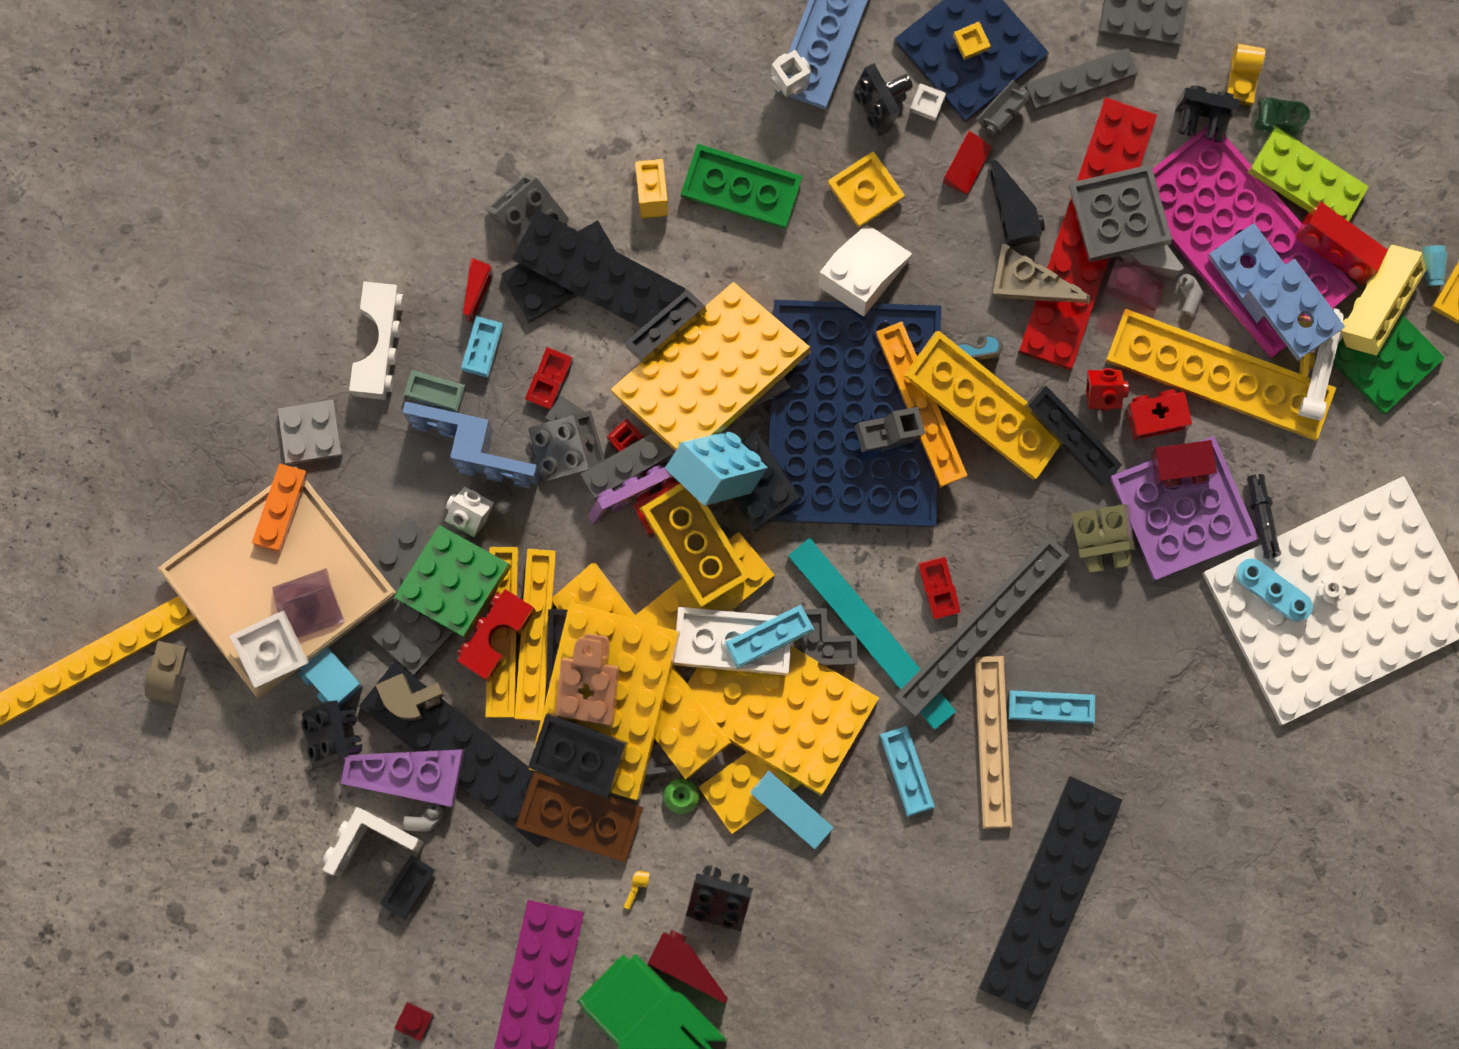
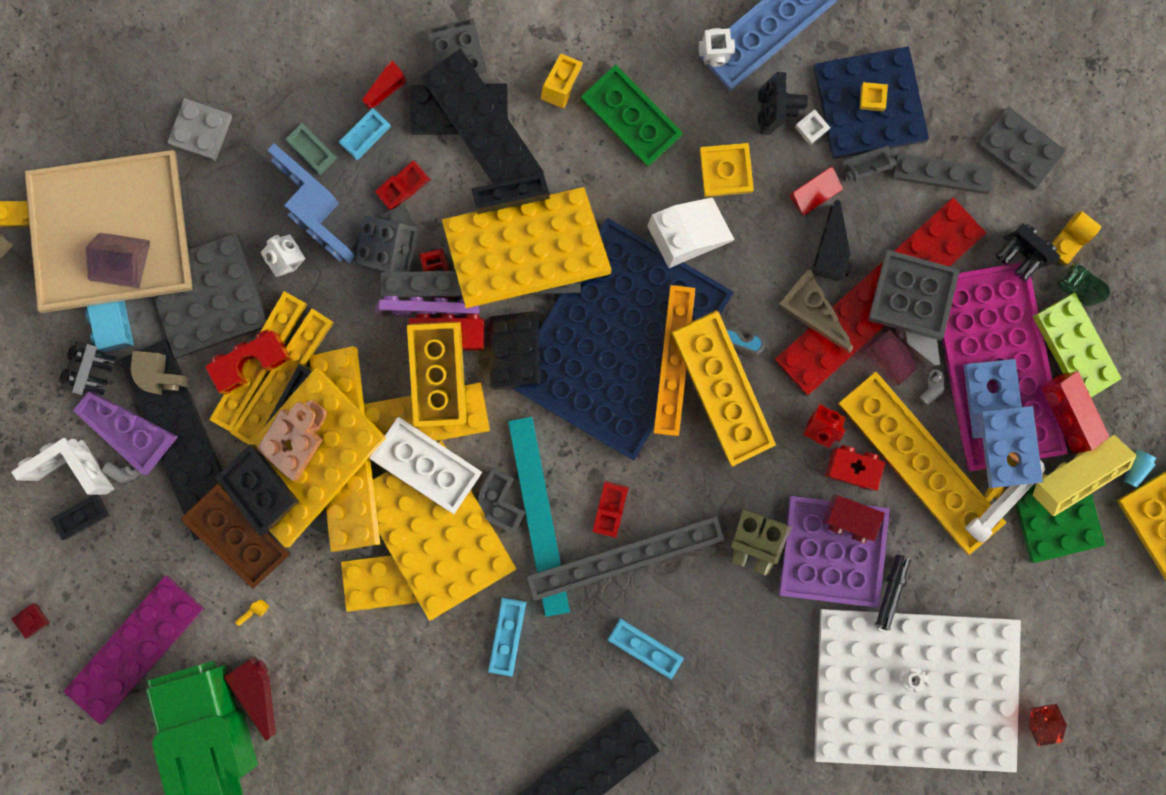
camera: 25 degrees right, 5 degrees up
white plate [230,610,309,688] -> none
orange plate [252,463,308,553] -> none
white arch [349,282,404,400] -> none
green plate [394,525,512,639] -> none
bright green plate [664,778,700,815] -> none
medium azure brick [665,431,768,506] -> none
black plate [686,866,753,931] -> none
medium azure tile [724,605,814,669] -> none
medium azure tile [750,771,834,849] -> none
dark grey brick [855,407,926,452] -> none
tan tile [974,656,1012,829] -> none
black plate [1024,386,1122,485] -> none
medium azure plate [1235,558,1313,622] -> none

